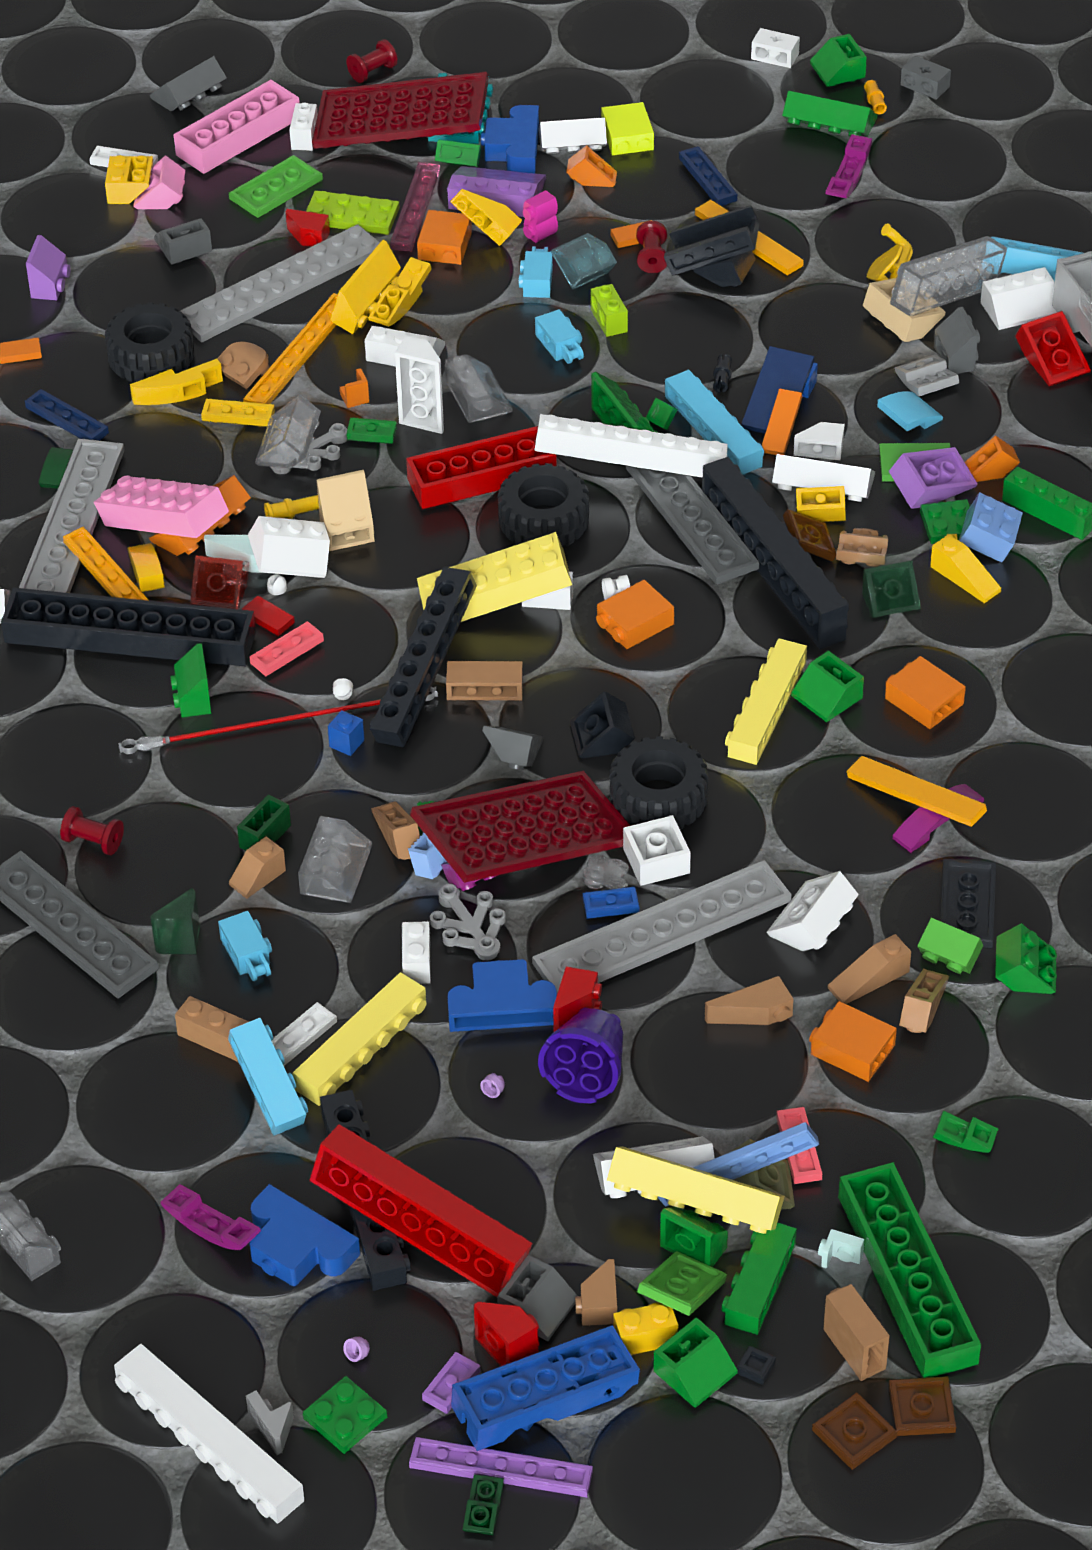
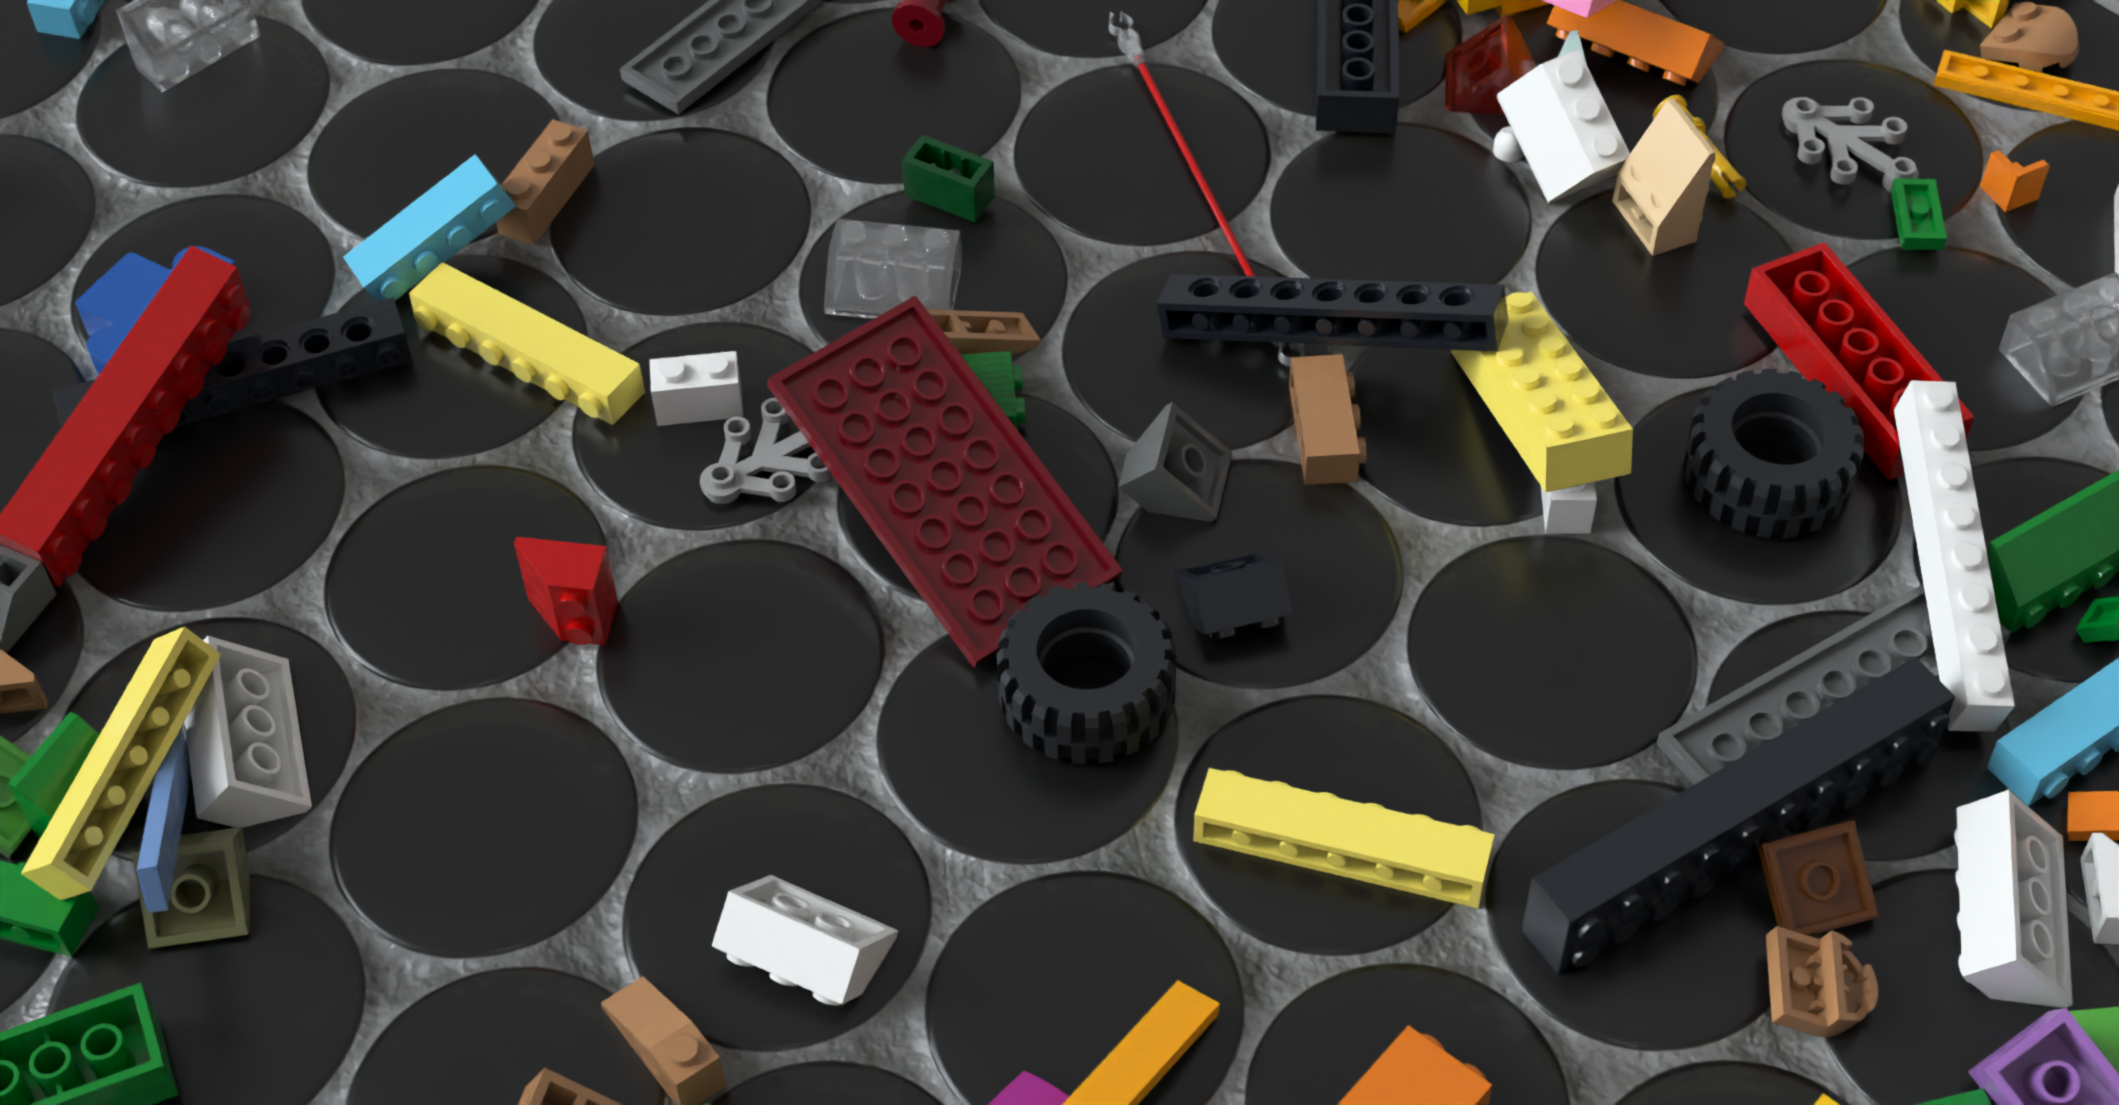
camera: 85 degrees right, 5 degrees up
clear green slope [150,888,200,954] -> none
magenta slope [160,1184,261,1250] -> none
green slope [170,643,211,718] -> none
yellow plate [201,399,275,427] -> none
medium azure brick [218,911,272,981] -> none
medium nougat slope [229,836,286,899] -> none
red tile [242,596,295,636] -> none
coral plate [250,621,324,676] -> none
clear slope [255,395,321,468] -> none
white tile [272,1002,337,1066] -> none
blue brick [328,710,364,756] -> none
white hinge [333,678,353,701] -> none
white slope [395,335,444,434] -> none
blue brick [448,959,557,1032] -> none
lavender hinge [480,1073,505,1098] -> none
light grey plate [532,860,791,993] -> none
dark purple cone [538,1008,624,1103] -> none
clear plate [583,854,629,889] -> none
blue plate [583,887,639,919] -> none
orange brick [596,580,674,649] -> none
white wheel [602,575,630,600] -> none
white brick [623,815,690,886] -> none
medium nougat slope [705,976,793,1025] -> none
coral plate [776,1107,822,1184] -> none
green slope [791,651,864,722] -> none
yellow brick [796,486,846,522] -> none
orange brick [809,1001,897,1082] -> none
light aqua bracket [818,1229,864,1268] -> none
clear green slope [862,560,921,618] -> none

